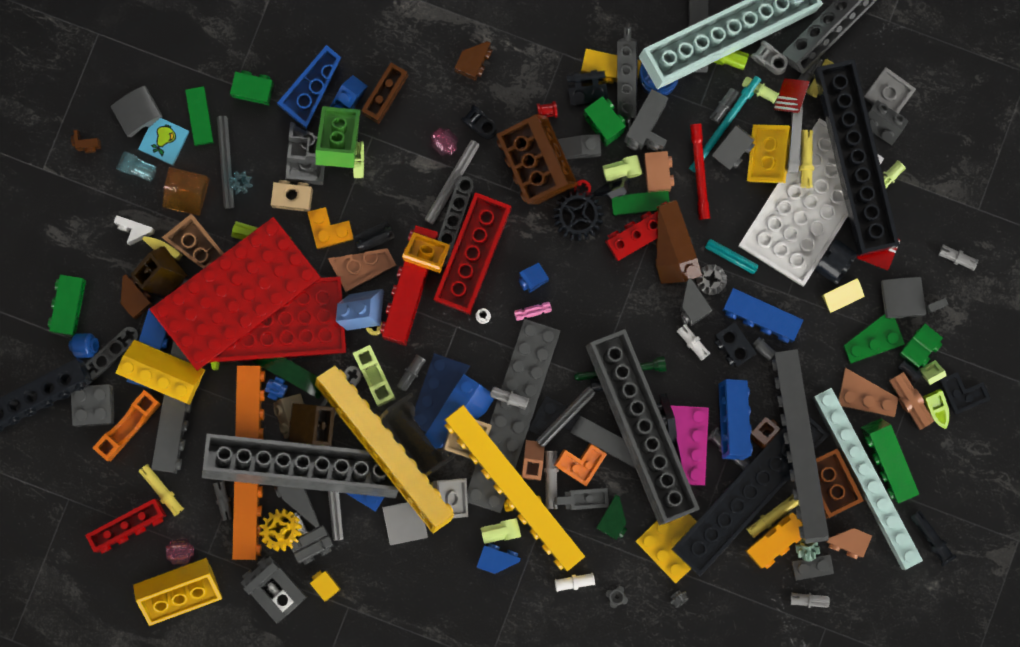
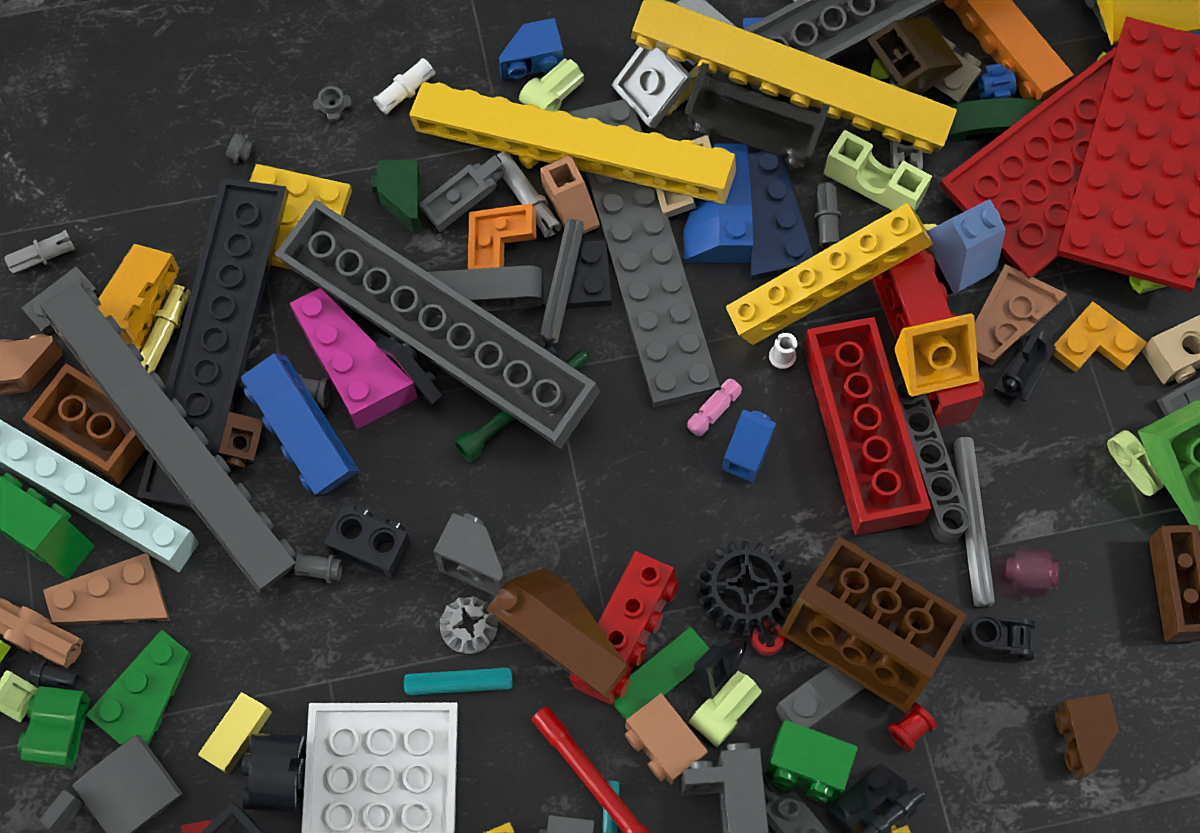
camera: 145 degrees right, 15 degrees down
light grey axle [490,387,529,410] -> none
white pin [677,324,710,361] -> none
blue brick [722,288,803,344] -> none
none -> yellow brick [726,203,933,345]

